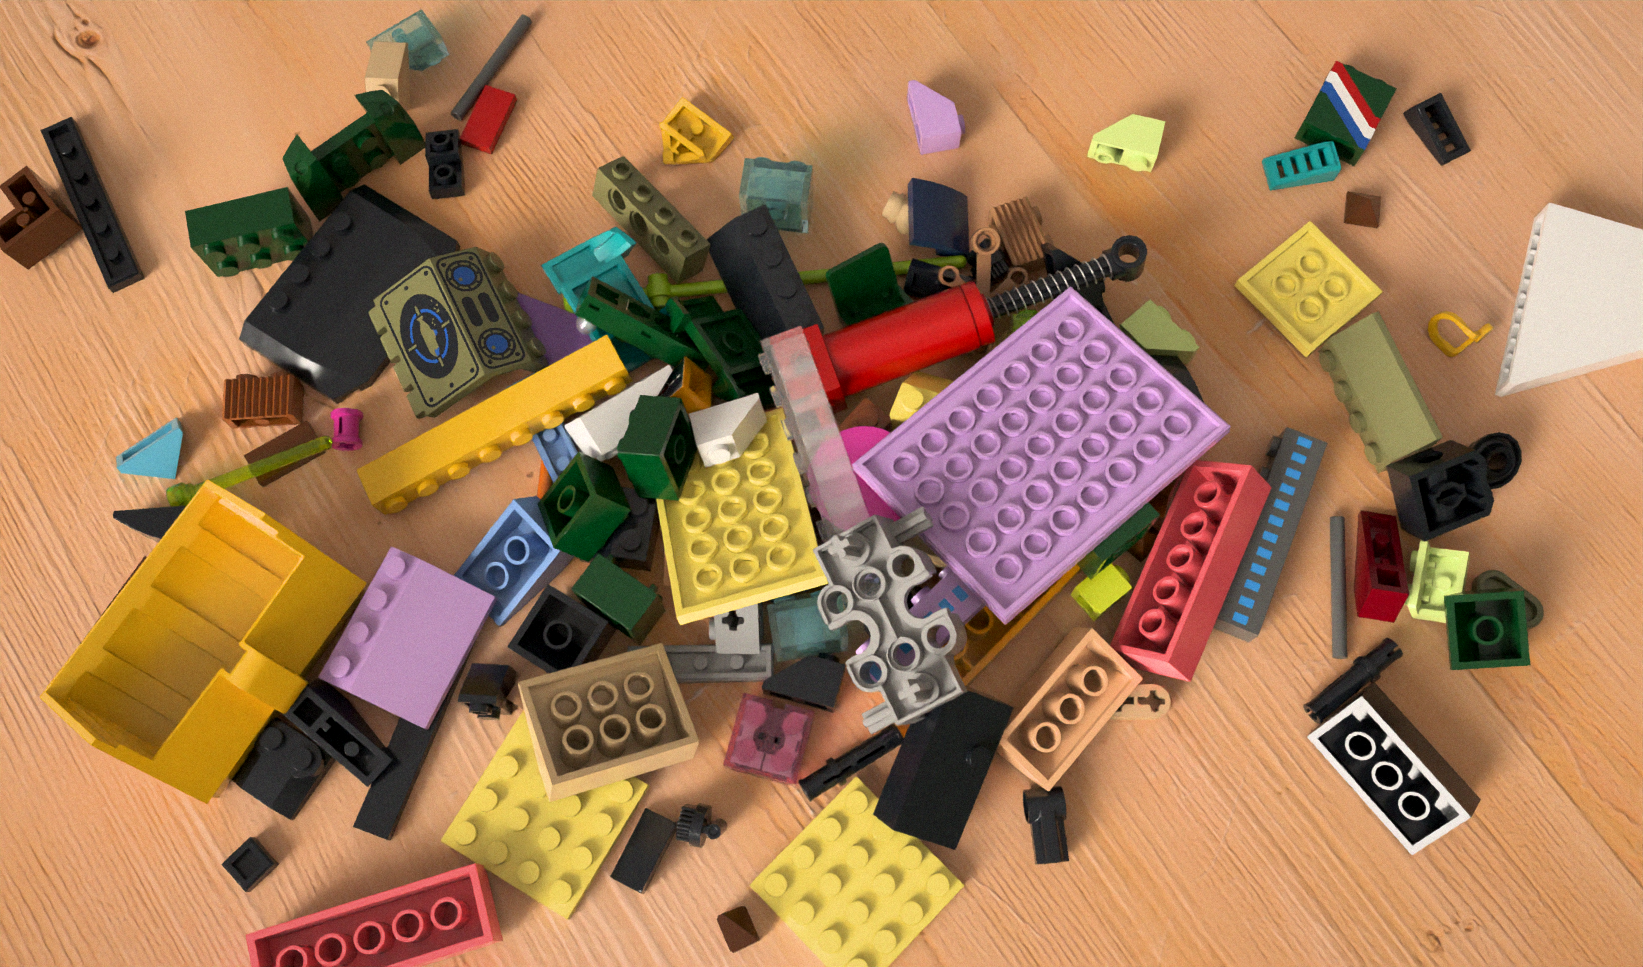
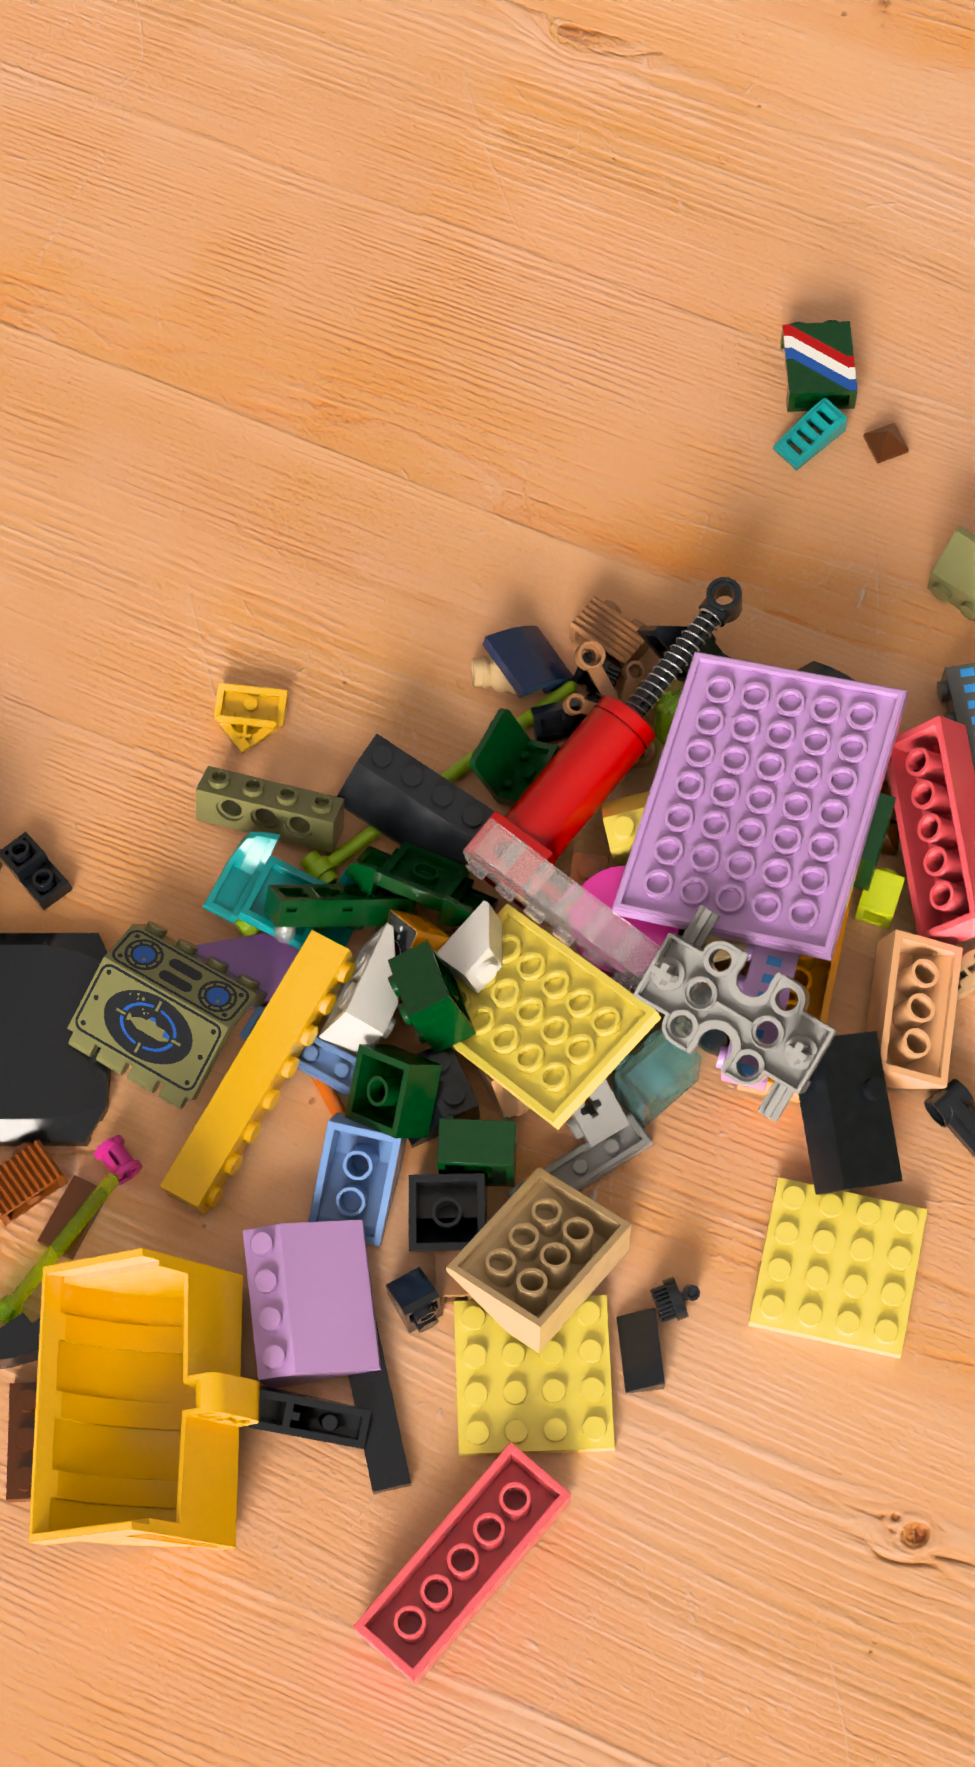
camera: 30 degrees left, 5 degrees down
black tile [221,837,279,892] -> none
black slope [232,717,336,820] -> none
dark grey piece [451,14,532,121] -> none
red tile [459,85,517,154] -> none
reddish brown slope [717,906,760,953] -> none
clear pink piece [723,693,815,788] -> none
clear light blue brick [739,157,813,233] -> none
black slope [762,653,845,713] -> none
black pin [798,724,904,802] -> none
lavender slope [907,80,965,155] -> none
yellowish green slope [1087,114,1166,172] -> none
yellowish green slope [1119,299,1199,364] -> none
light yellow plate [1234,221,1383,358] -> none
black slope [1403,93,1471,166] -> none

